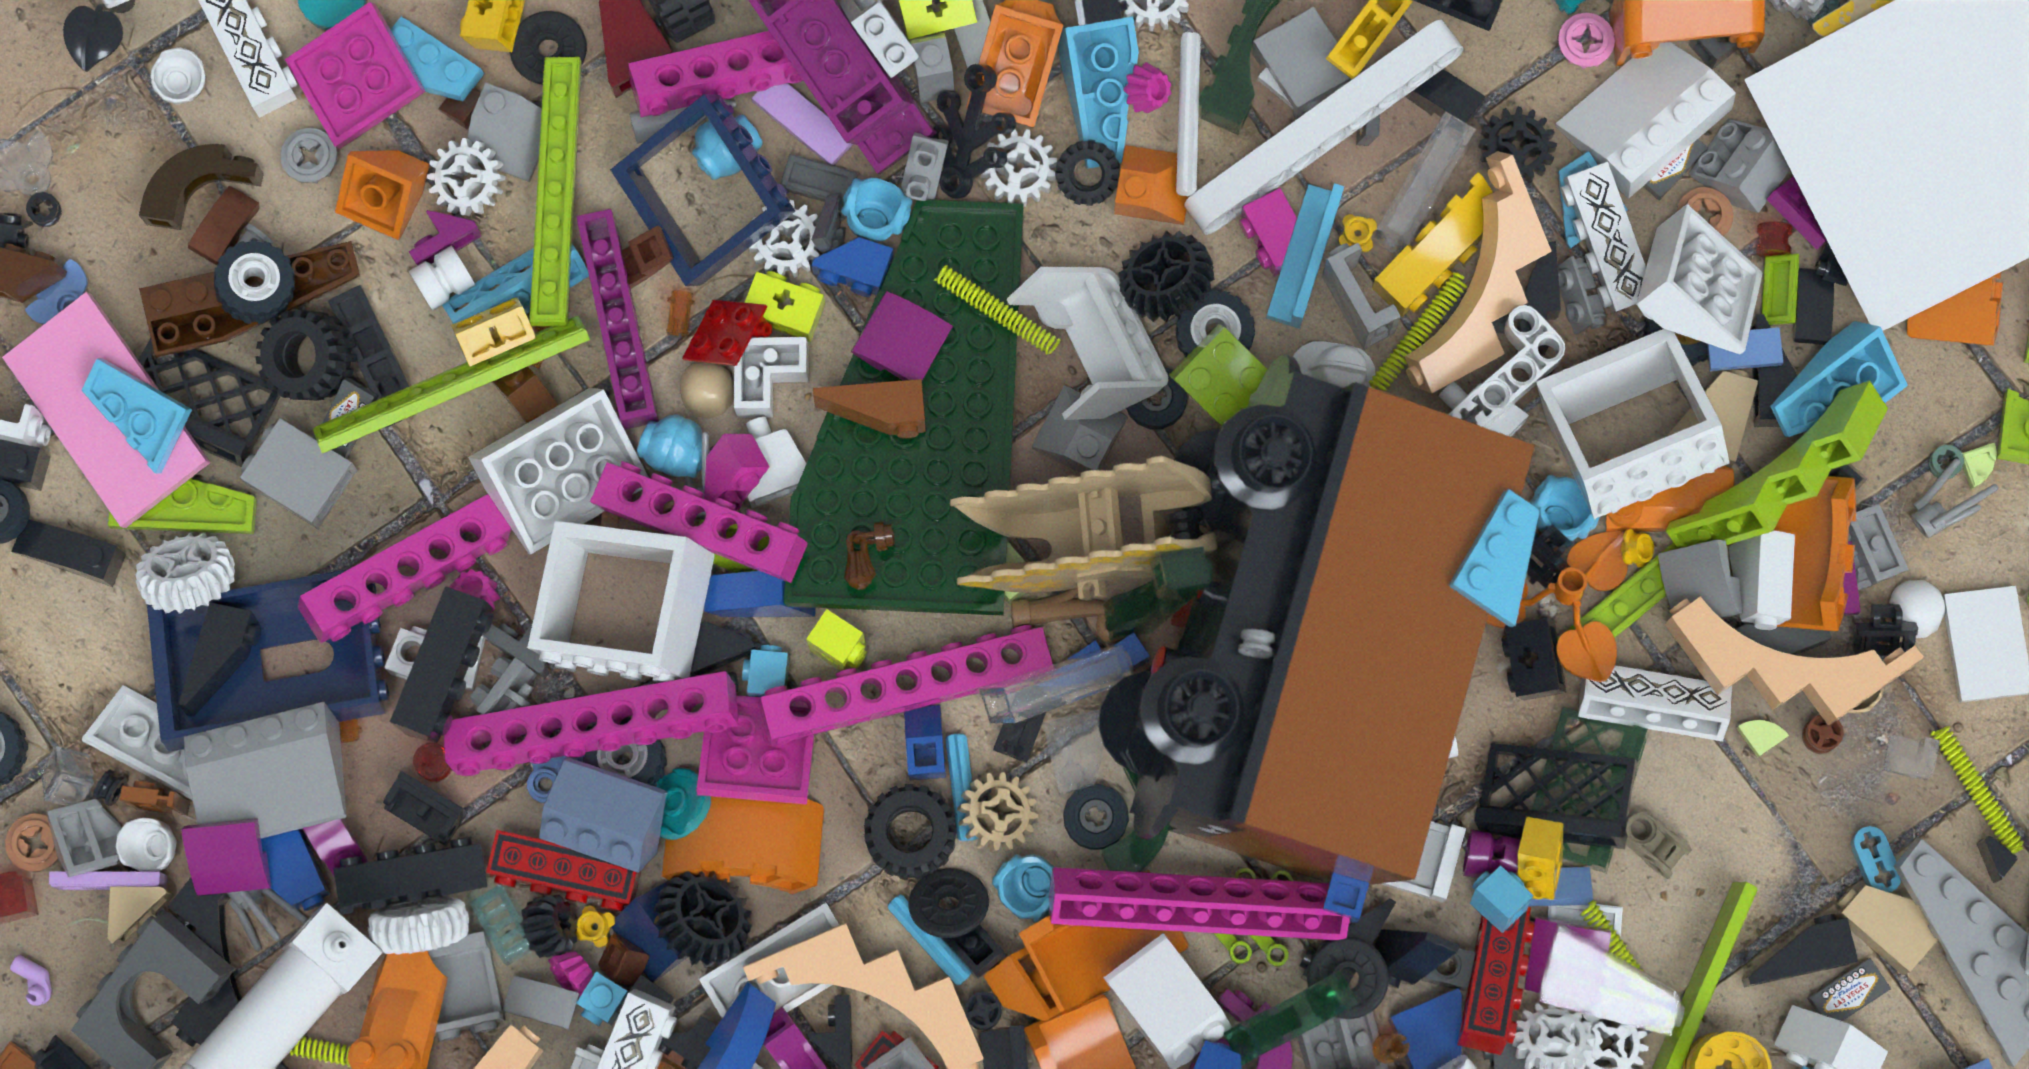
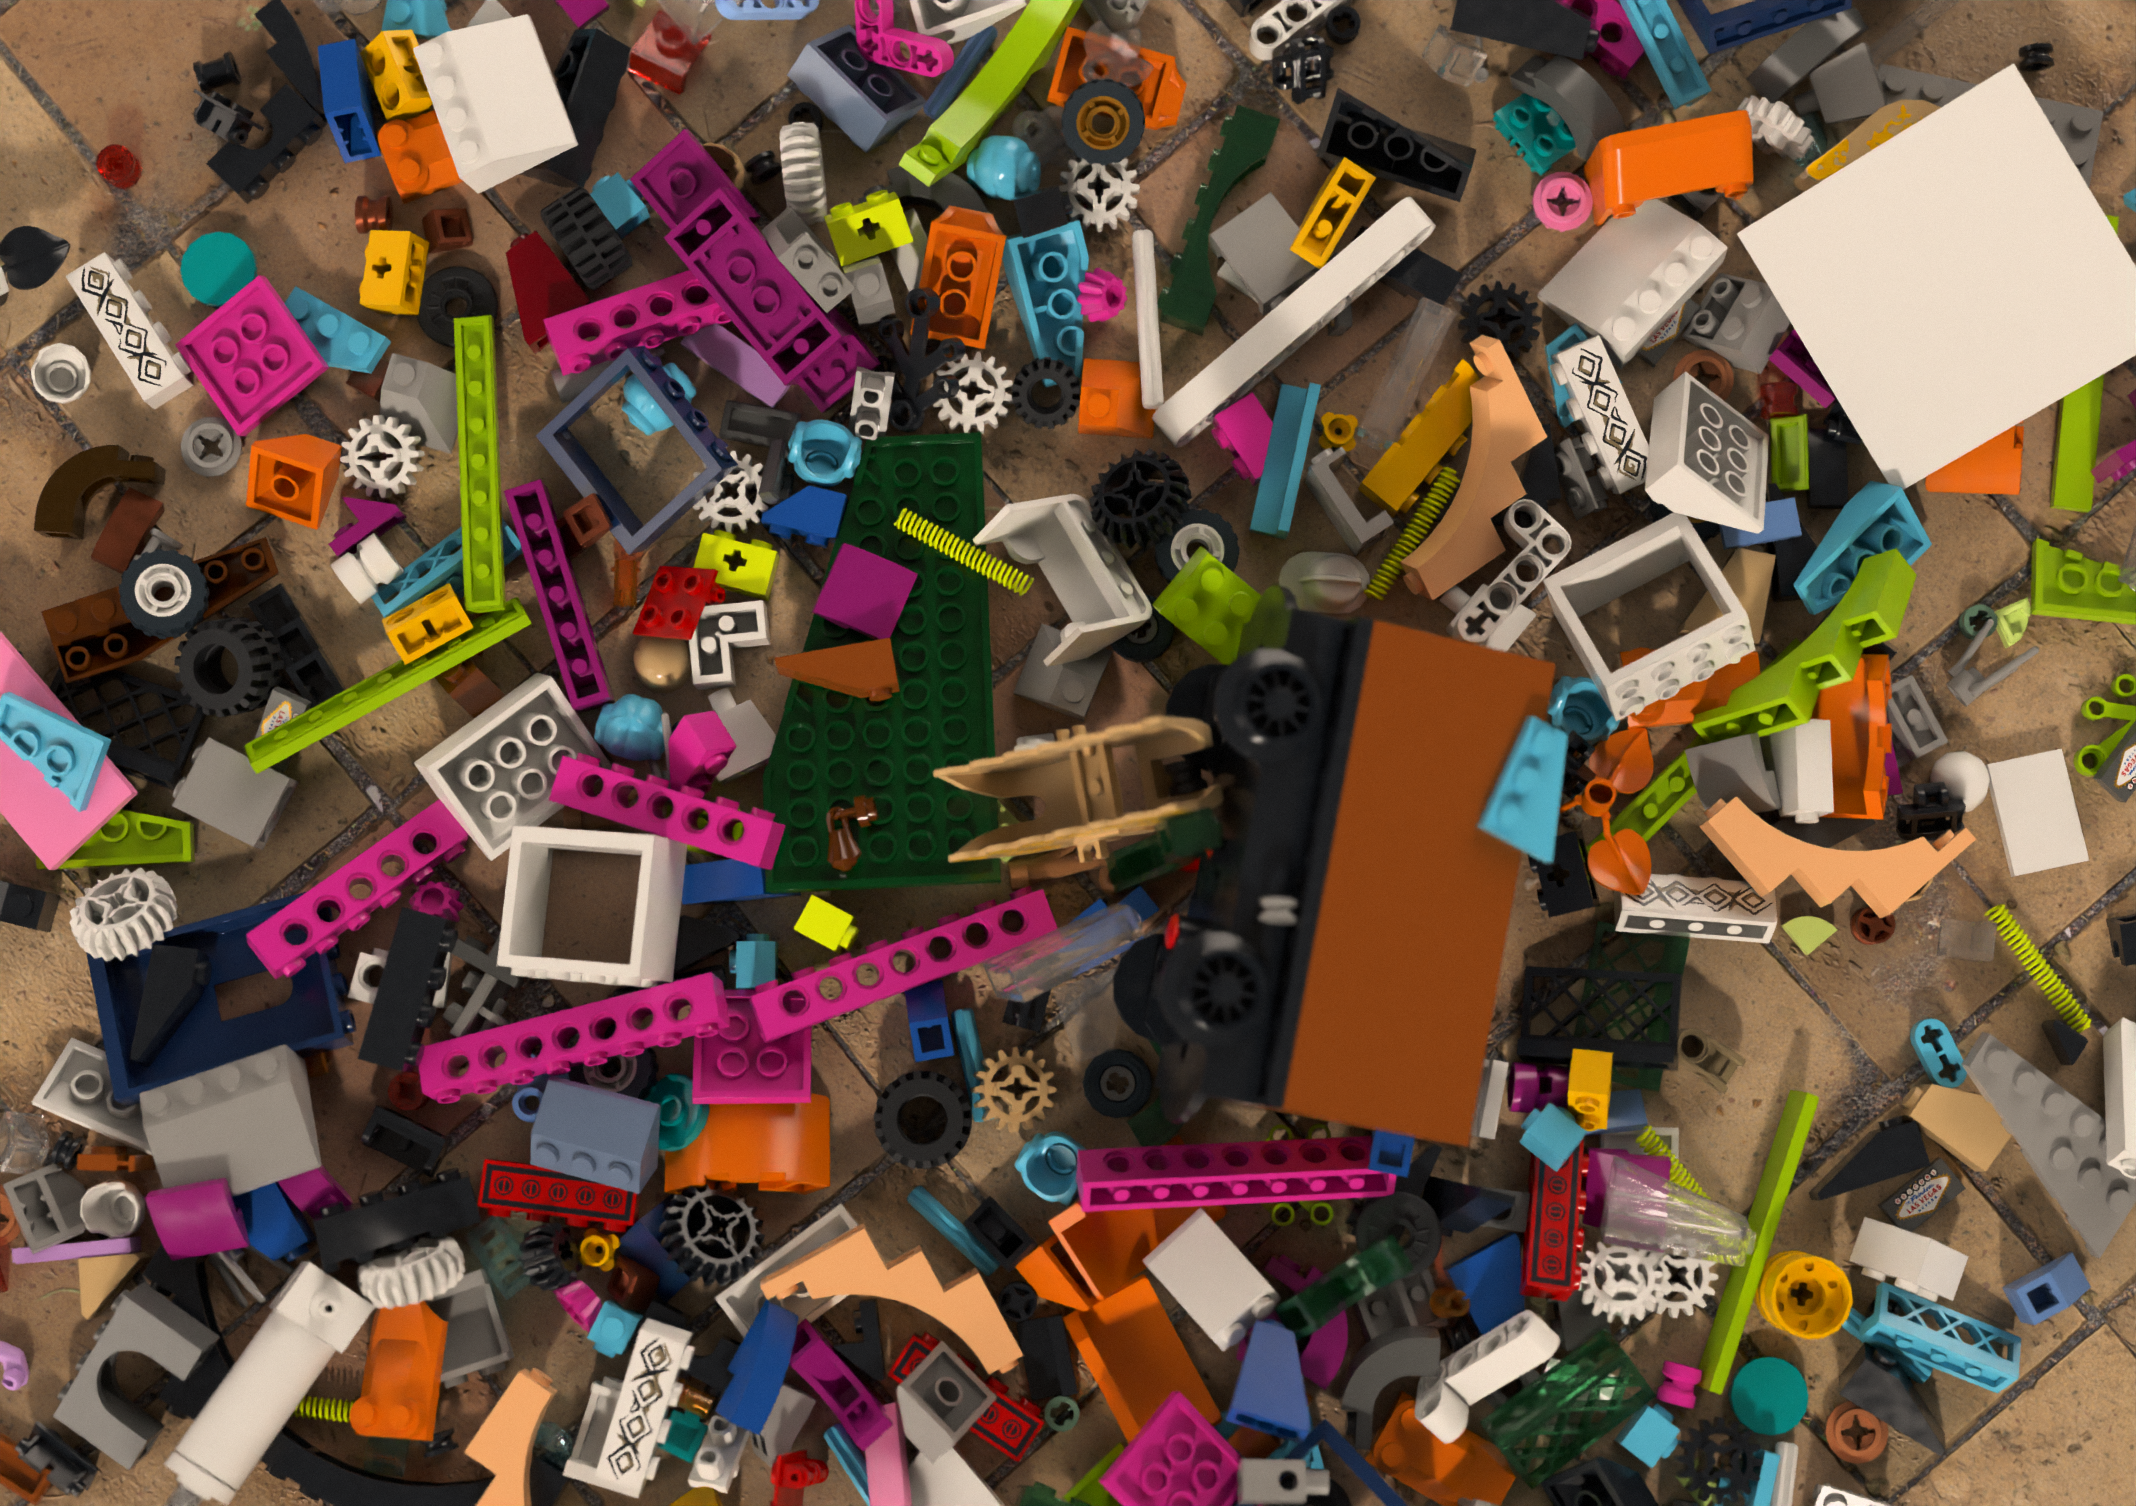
camera: 10 degrees left, 5 degrees up
light grey slope [502,975,580,1029] -> none
black wheel [908,869,989,938] -> none
yellow plate [1621,529,1654,568] -> none

